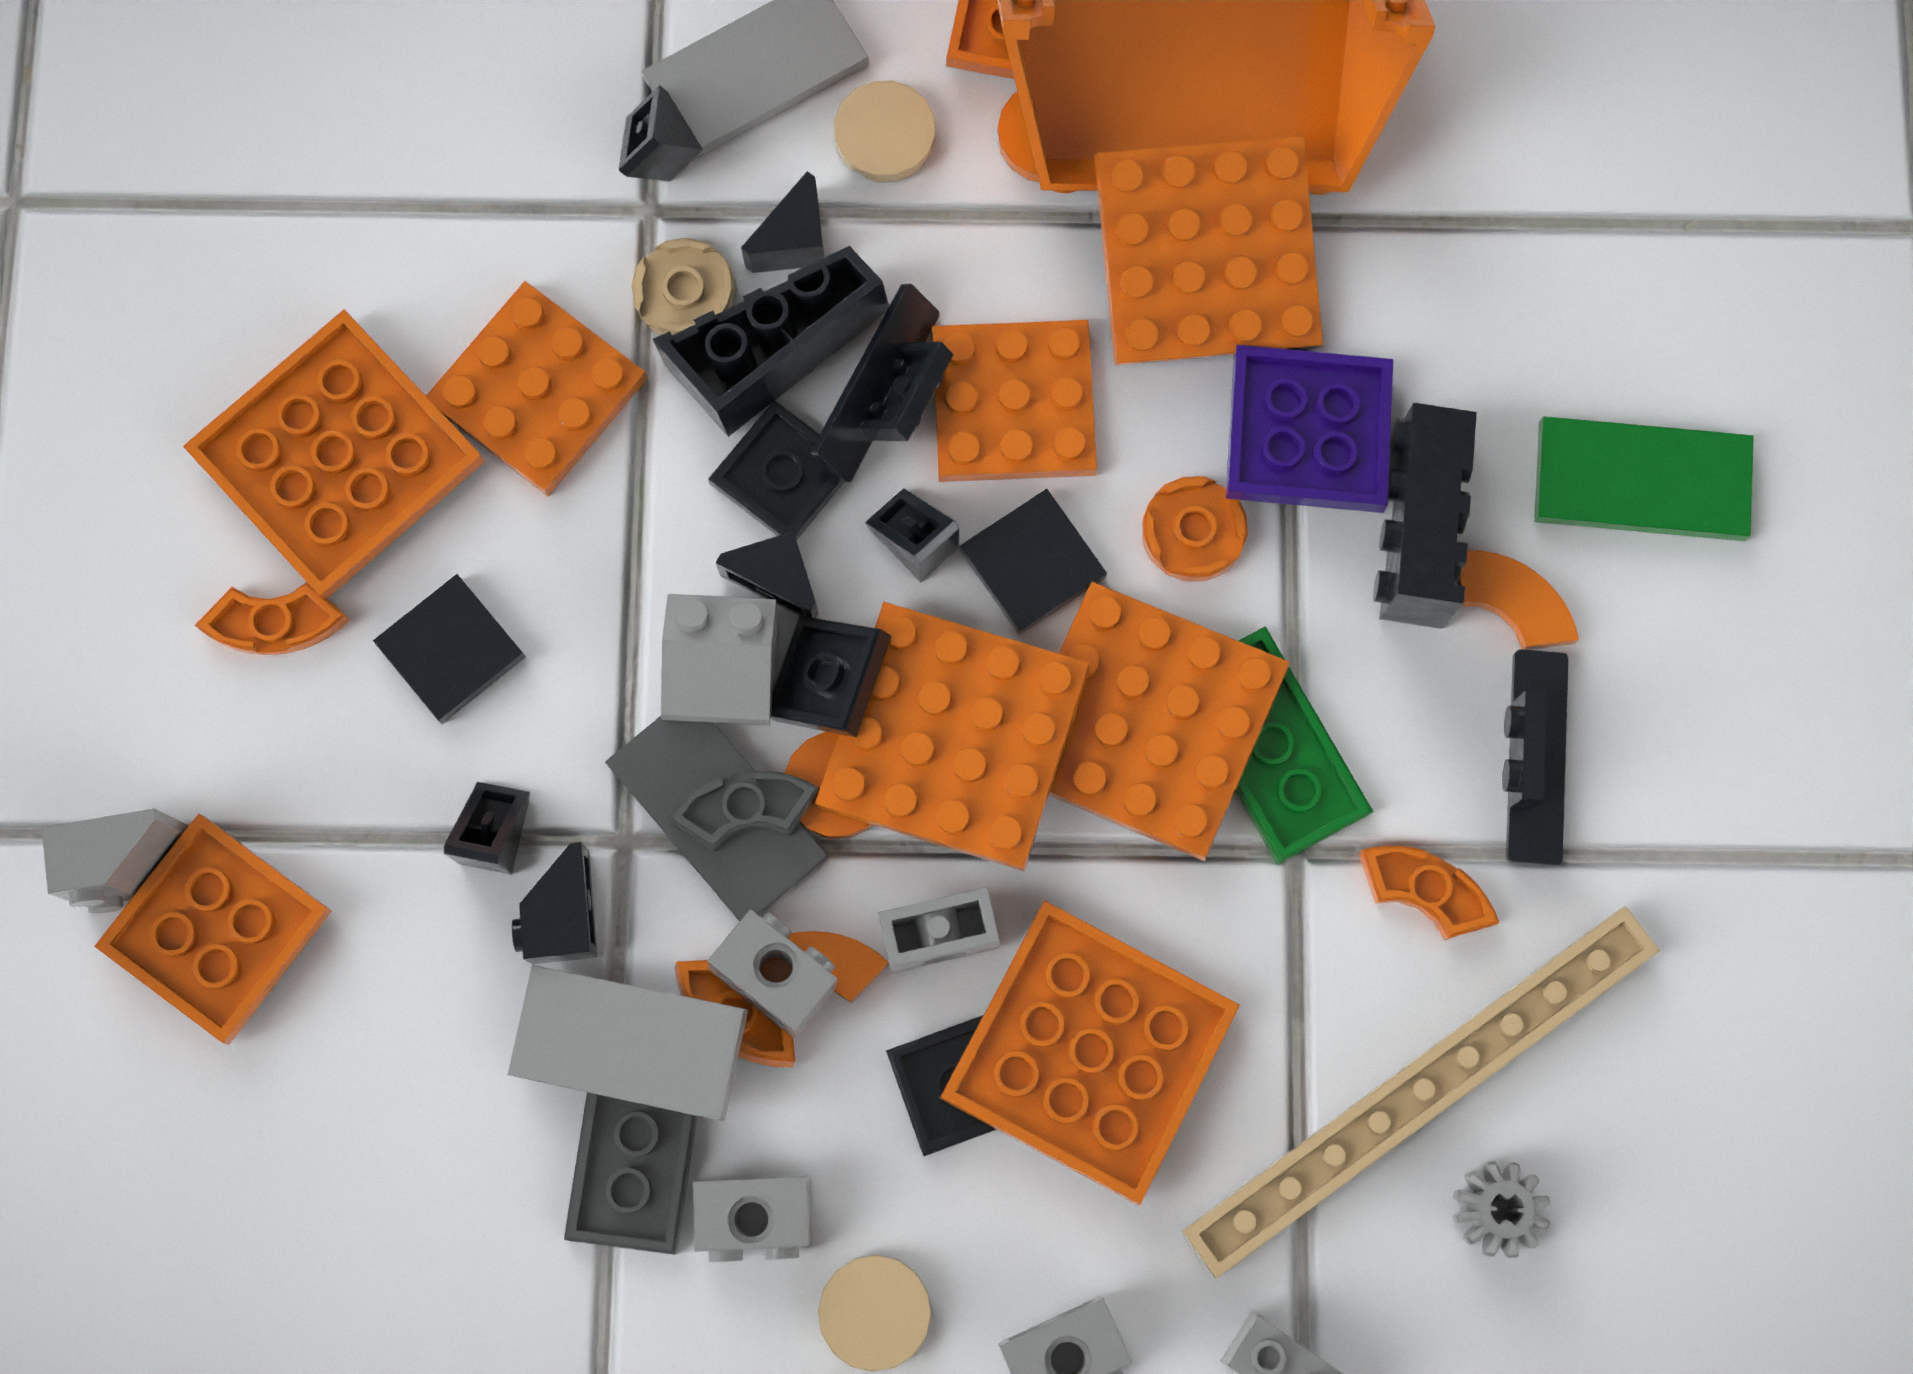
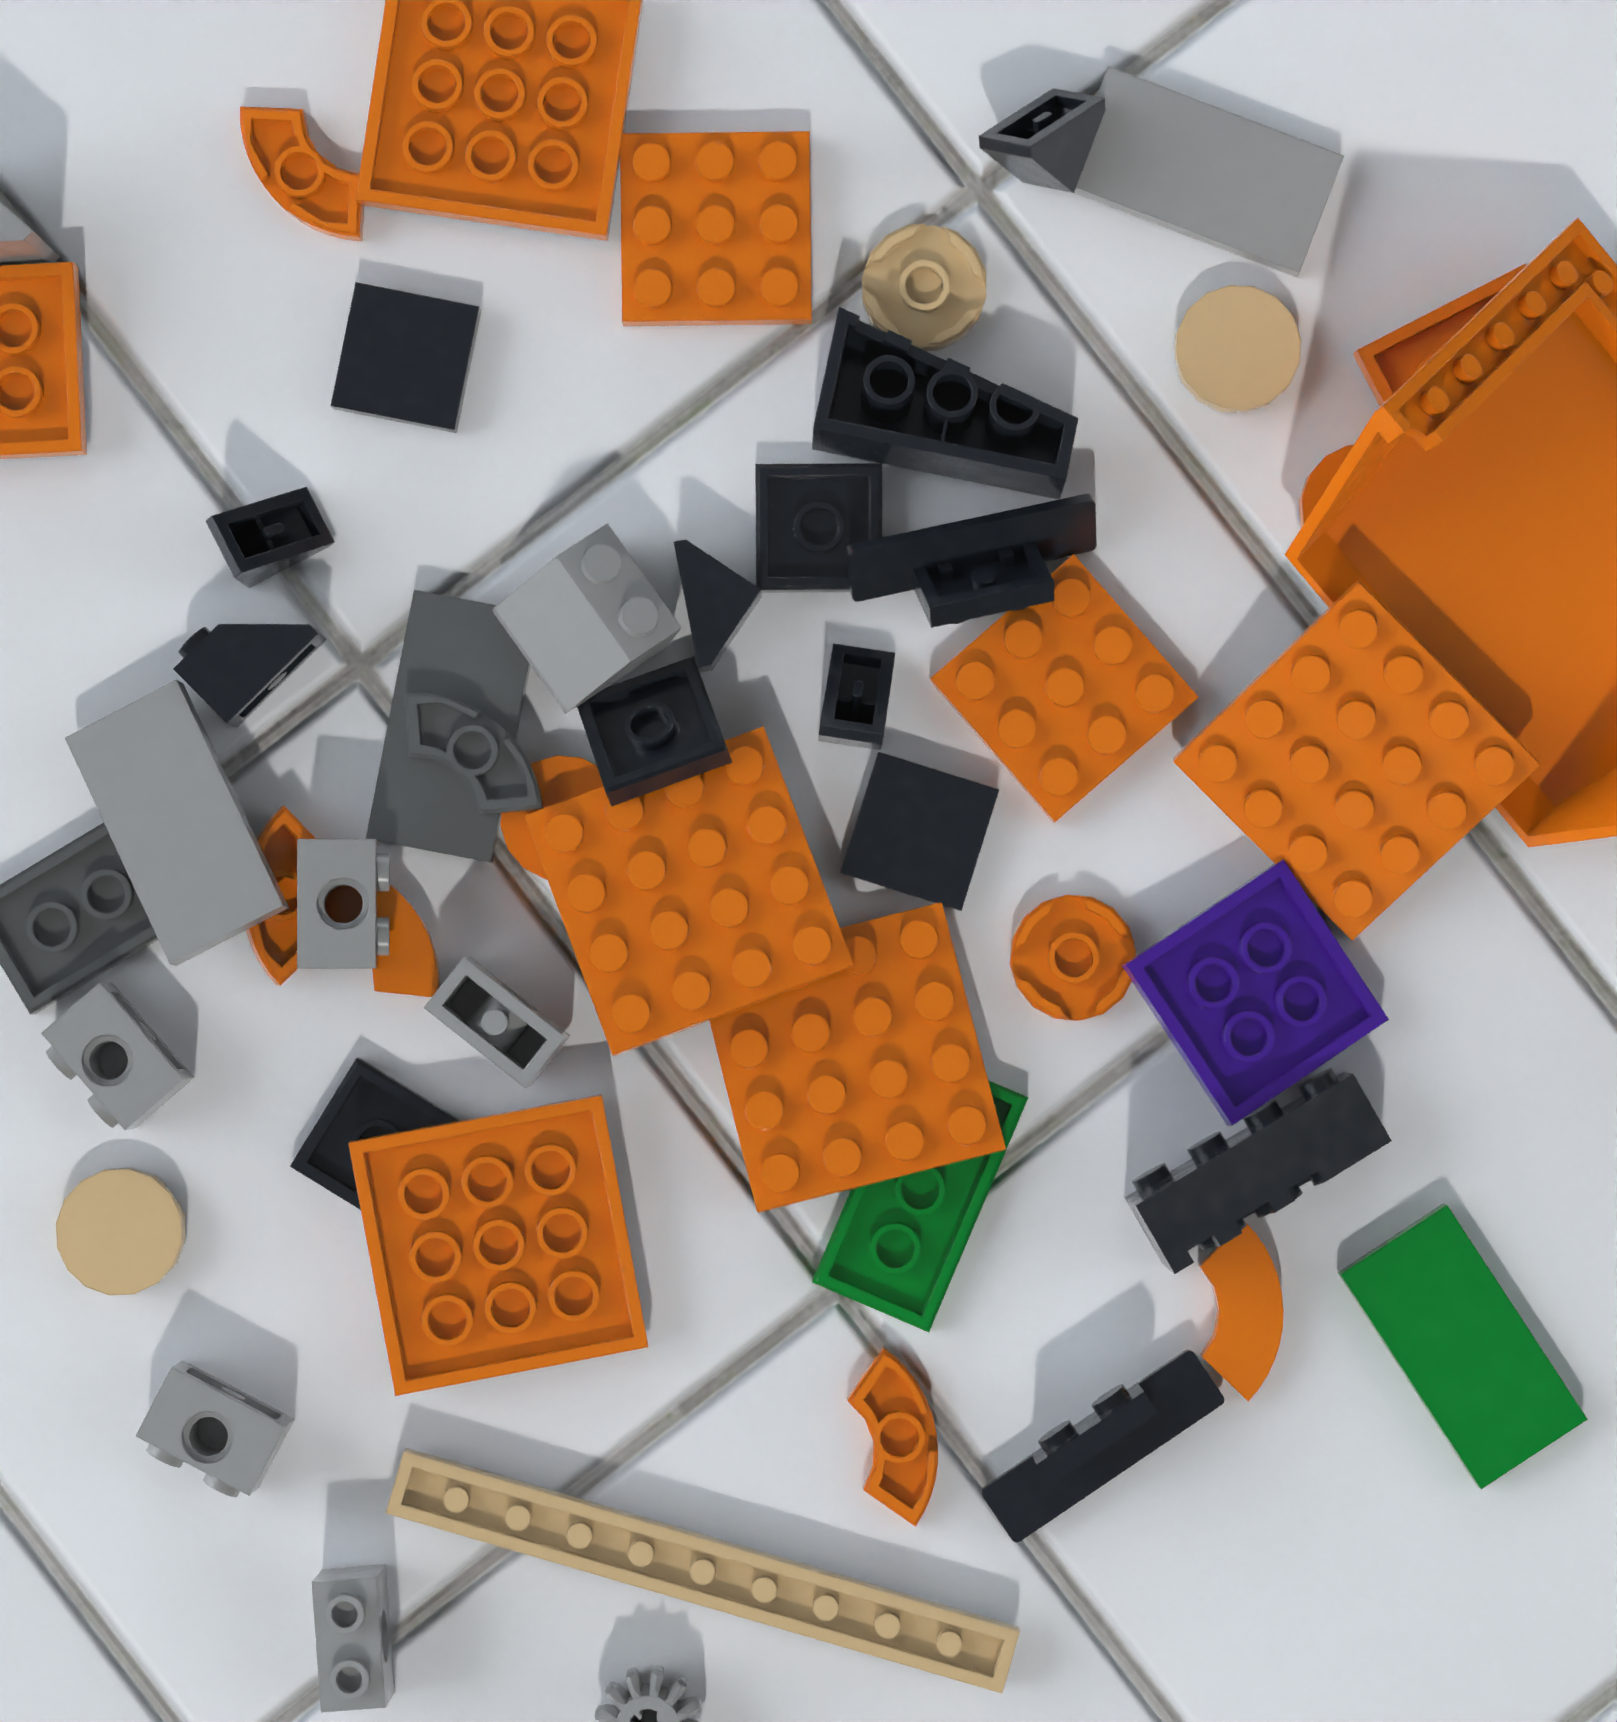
camera: 55 degrees right, 10 degrees up
black slope [741,171,825,273] -> none

